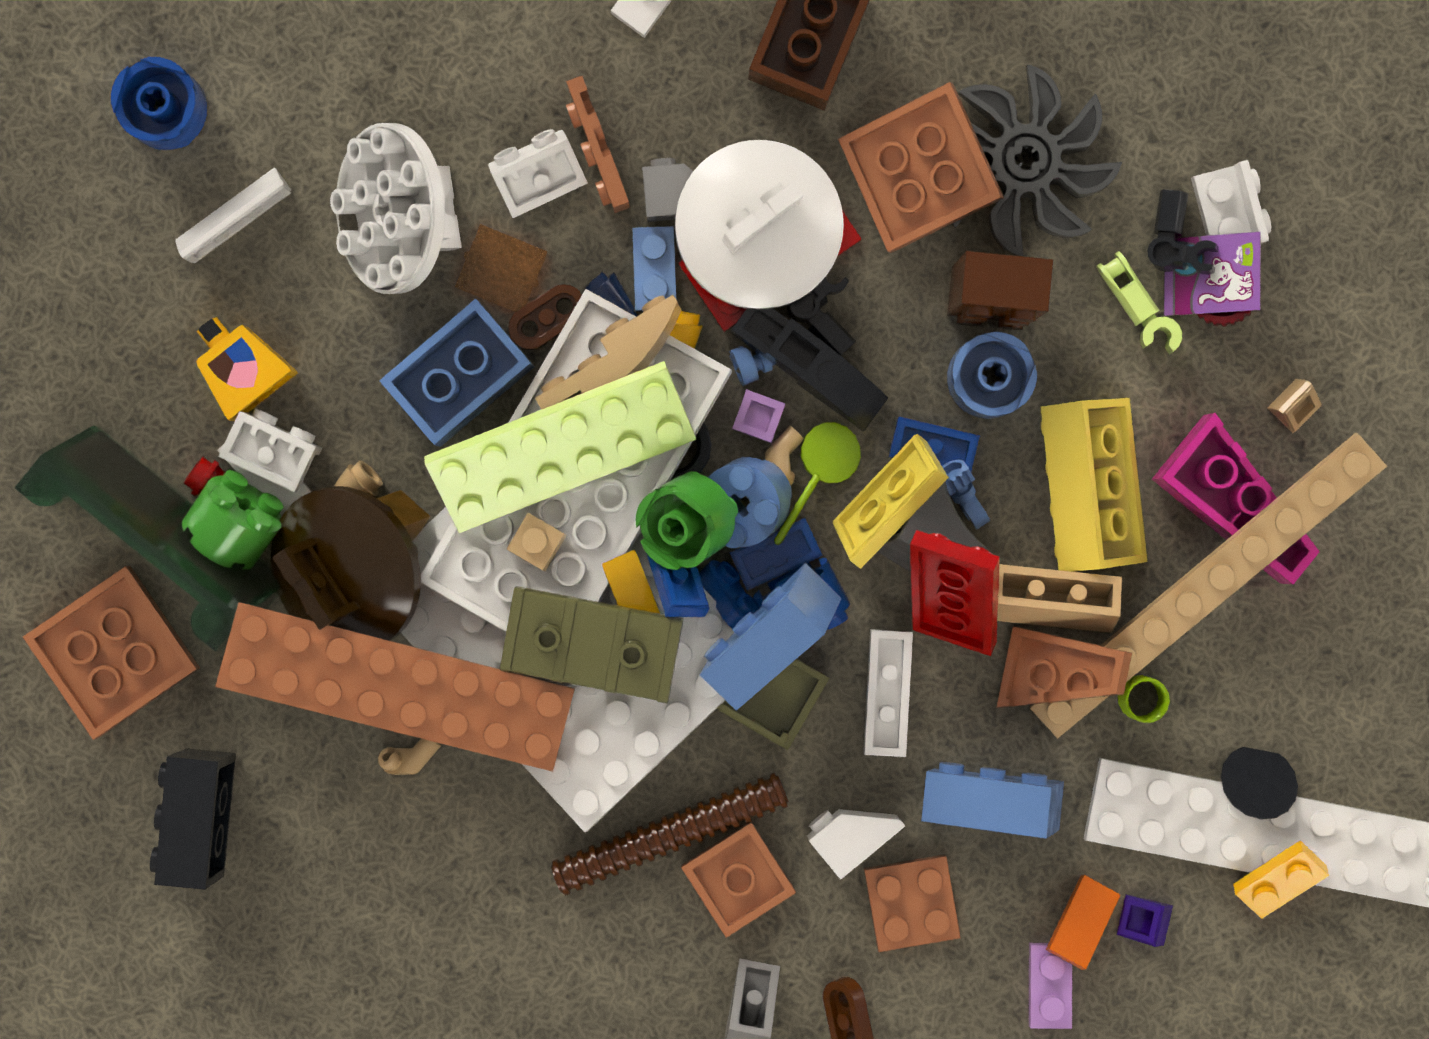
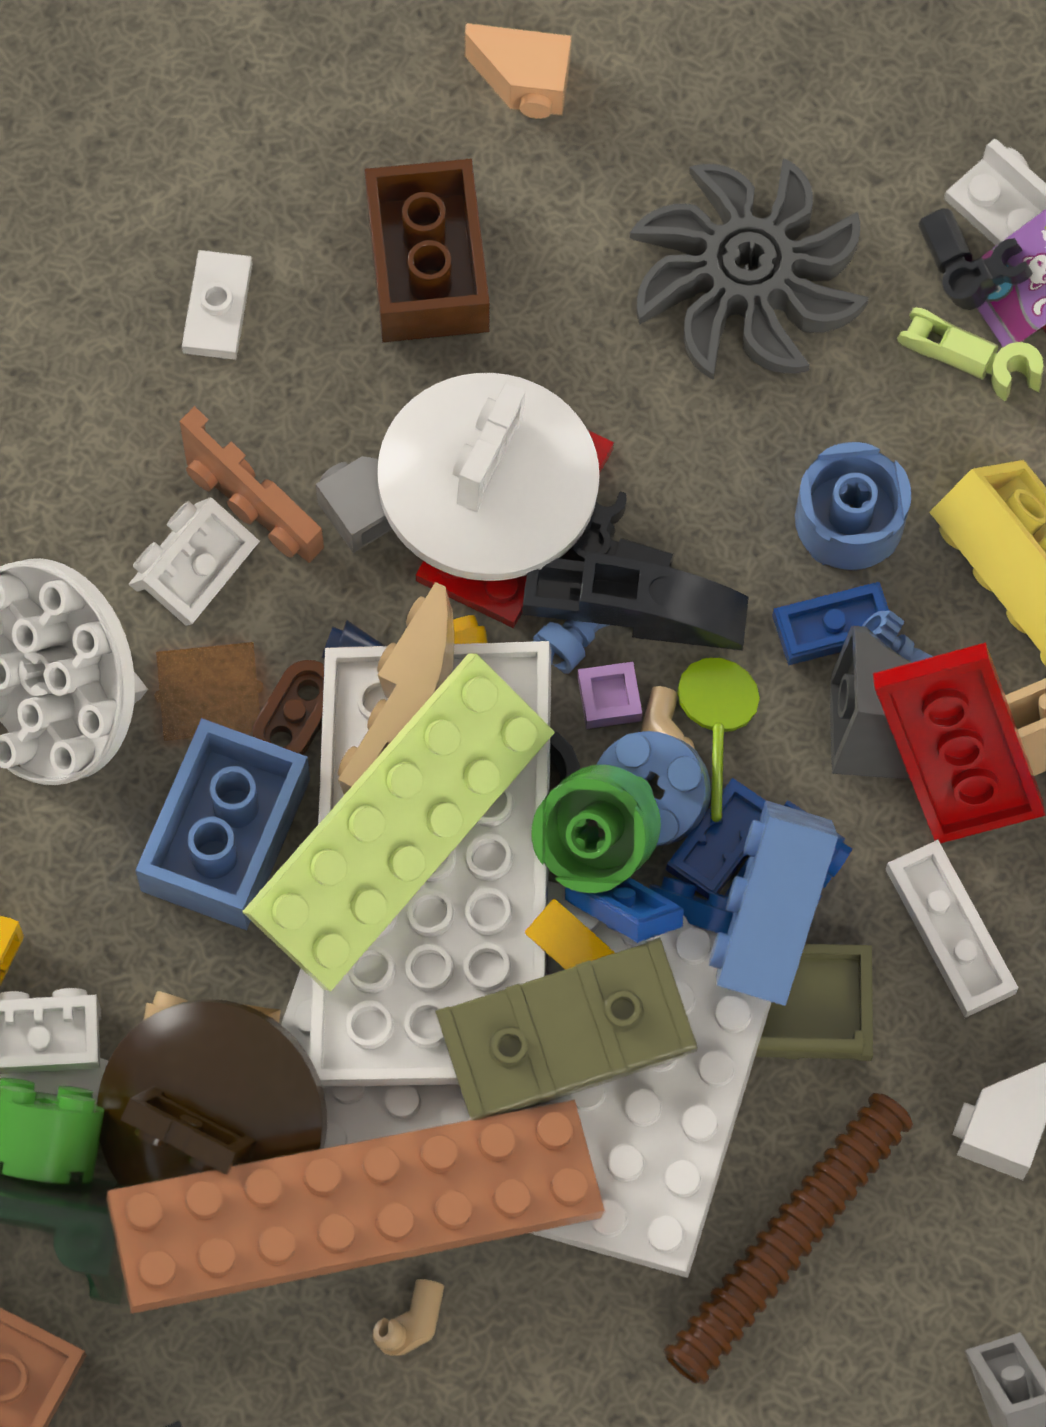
camera: 25 degrees left, 20 degrees down
tan plate [507,513,567,572] -> none
light blue plate [632,226,676,312] -> none
nougat plate [681,821,796,938] -> none
light yellow tile [832,434,949,569] -> none
nougat plate [838,82,1004,253] -> none
reddish brown brick [947,251,1053,330] -> none

